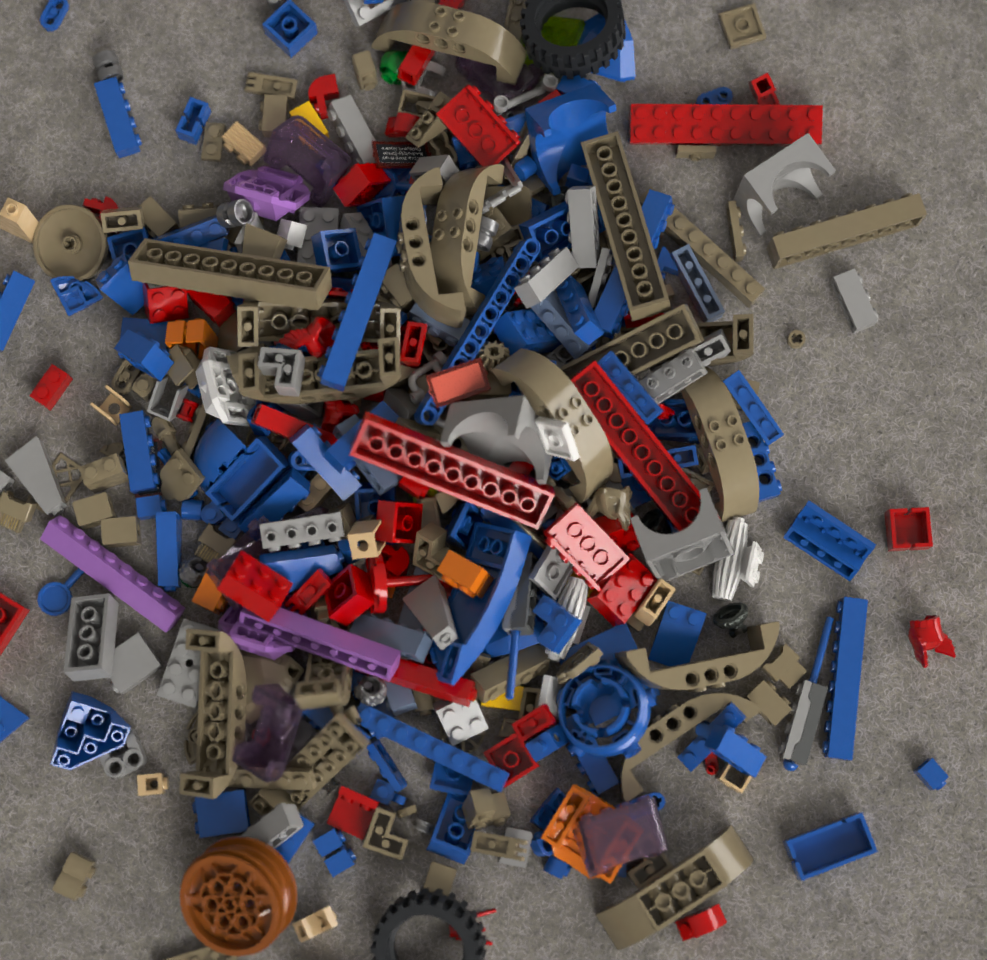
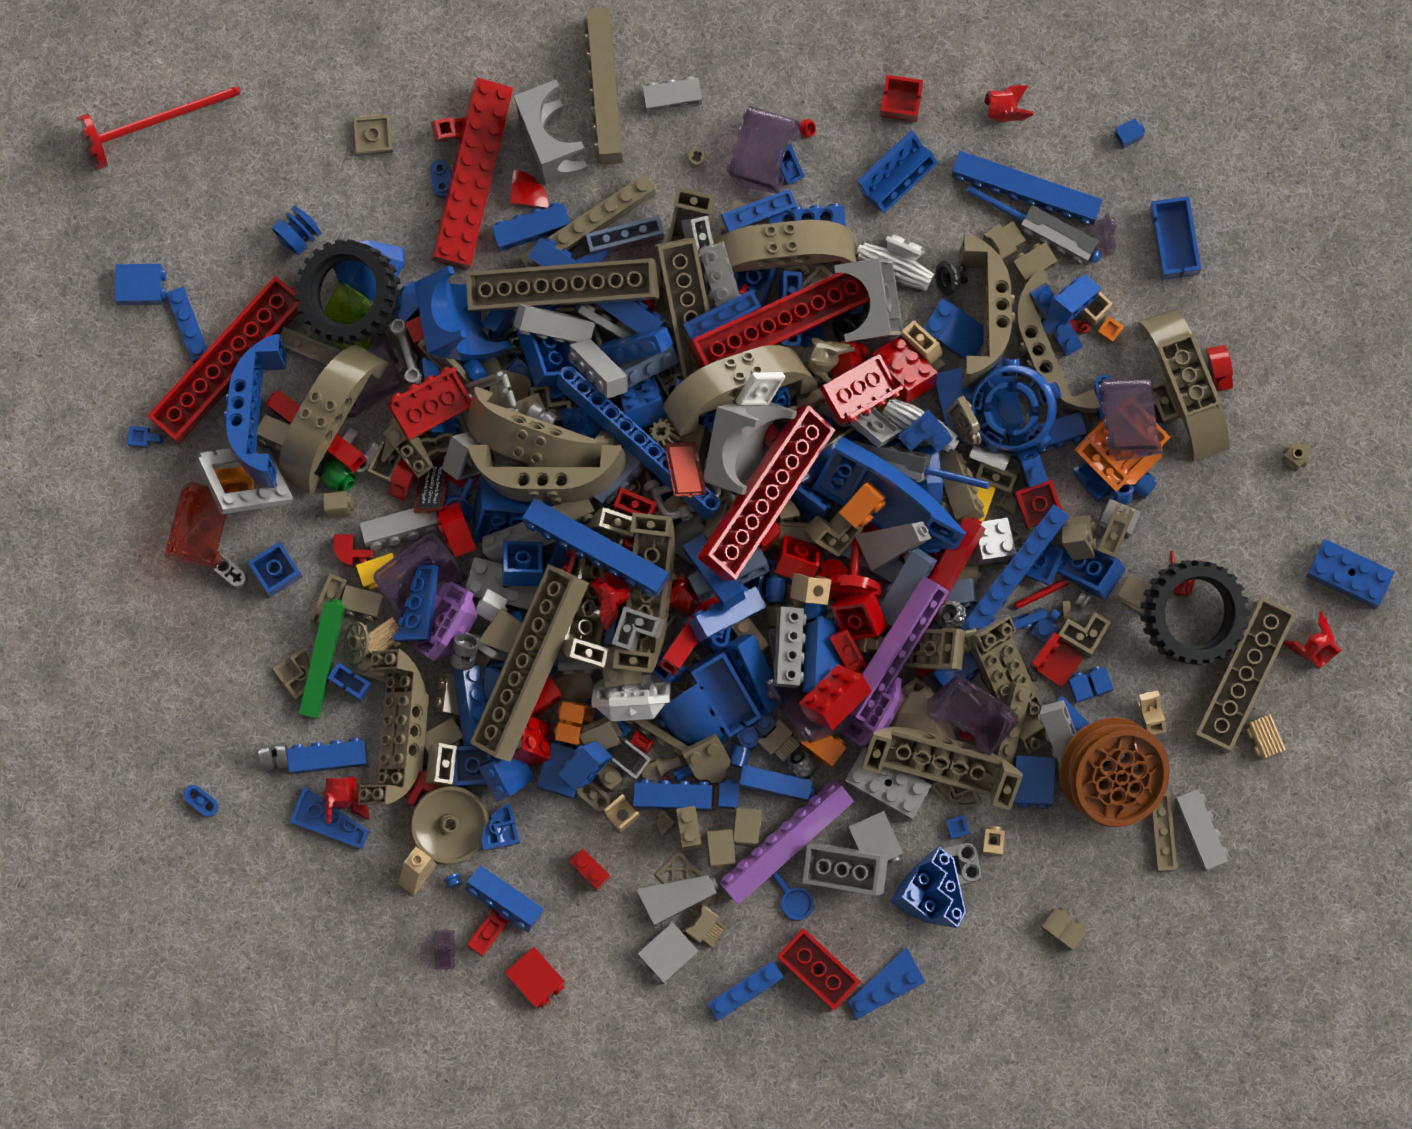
camera: 70 degrees left, 0 degrees up
red plate [512,704,556,742] -> none
dark tan plate [676,145,716,161] -> none
dark tan plate [726,201,746,262] -> none
none -> dark tan brick [272,647,311,700]
none -> blue wing [290,787,370,850]
none -> green brick [299,598,346,718]
none -> red helmet [324,776,370,824]
none -> dark tan wheel [344,621,371,665]
none -> dark tan slope [358,649,429,805]
none -> blue wing [393,565,439,642]
none -> blue bush [443,873,462,889]
none -> blue brick [492,202,570,252]
none -> red brick [510,170,549,209]
none -> clear purple windscreen [727,106,800,194]
none -> blue brick [766,574,785,602]
none -> blue slope [773,144,805,185]
none -> red plate [799,119,816,138]
none -> blue plate [946,815,970,839]
none -> red bar [1014,578,1069,610]
none -> orange plate [1097,316,1124,343]
none -> clear purple slope [1102,213,1117,257]

